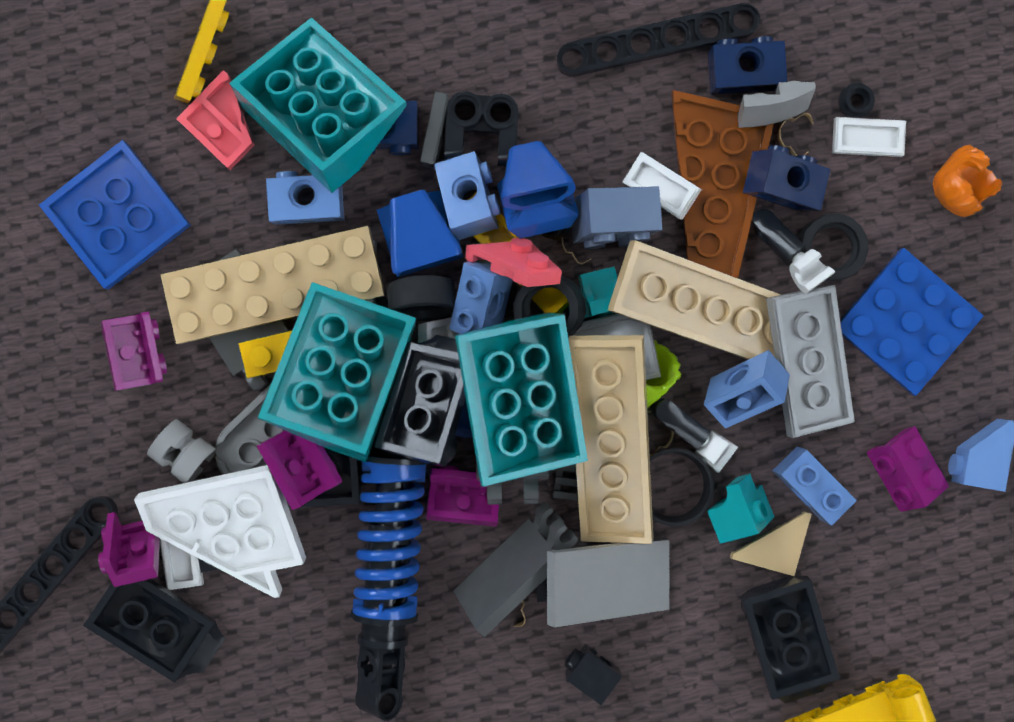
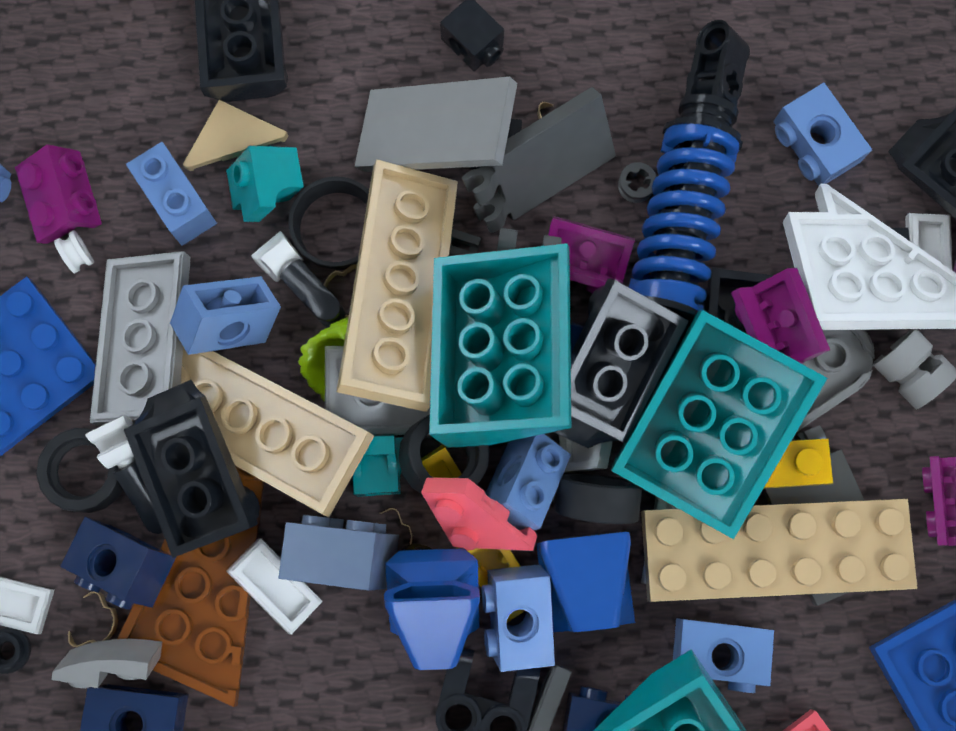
camera: 170 degrees left, 10 degrees down
none -> white bush [54,230,94,274]
none -> black slope [124,380,260,558]
none -> dark grey bush [618,162,657,203]
none -> medium blue brick [773,83,872,186]

